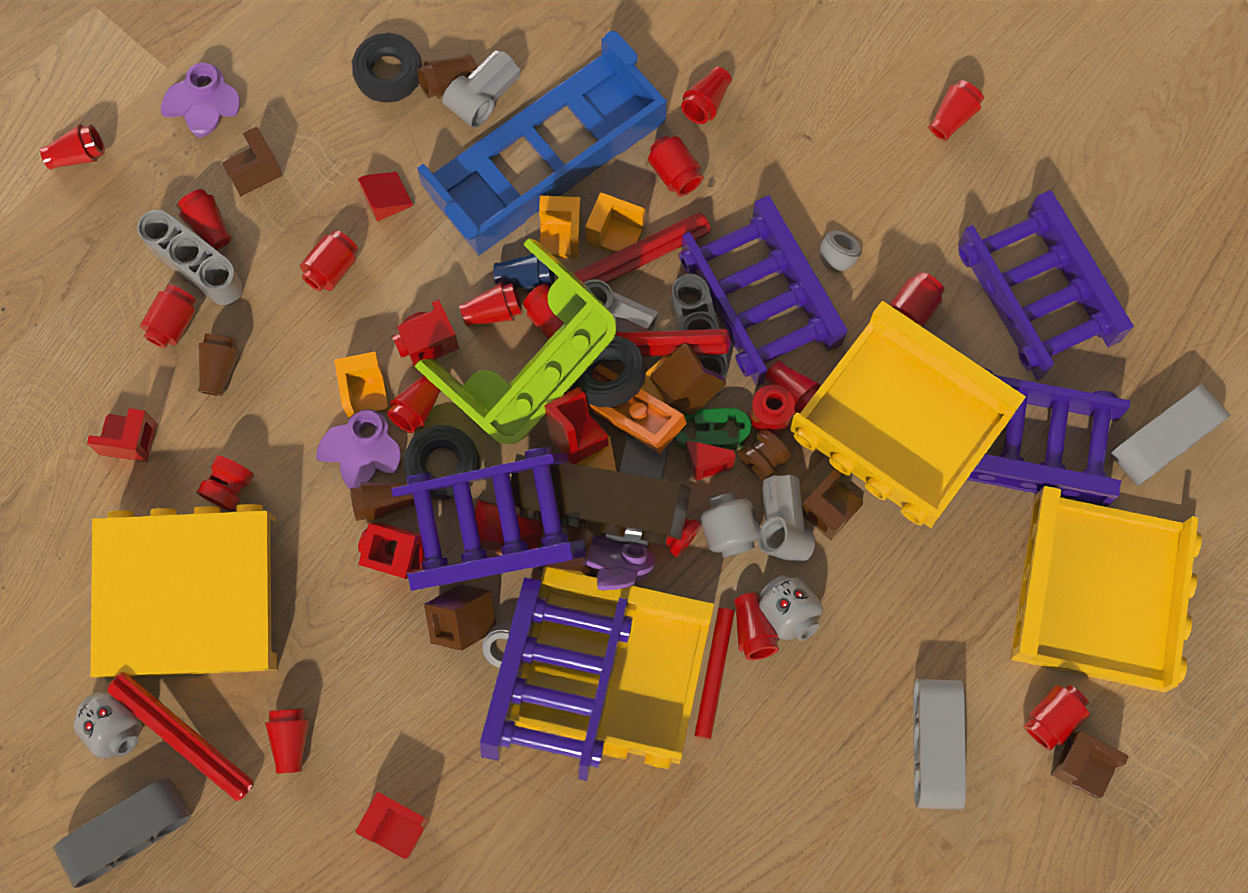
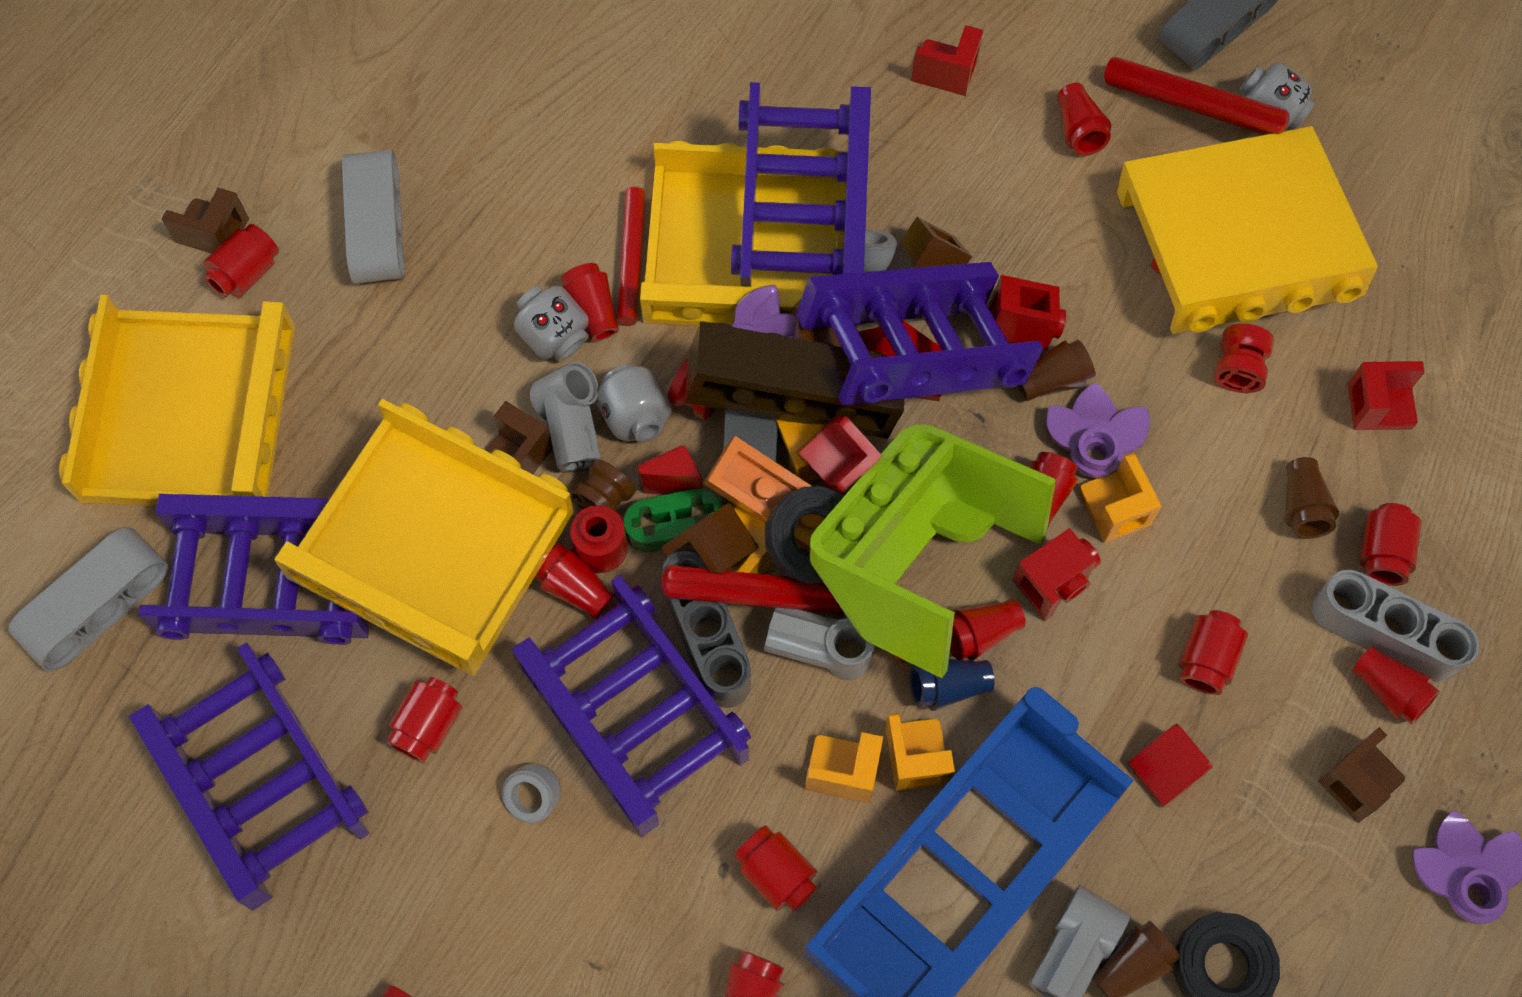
camera: 170 degrees right, 5 degrees down
black tyre [404,425,480,500] -> none
red axle [573,212,711,283] -> none

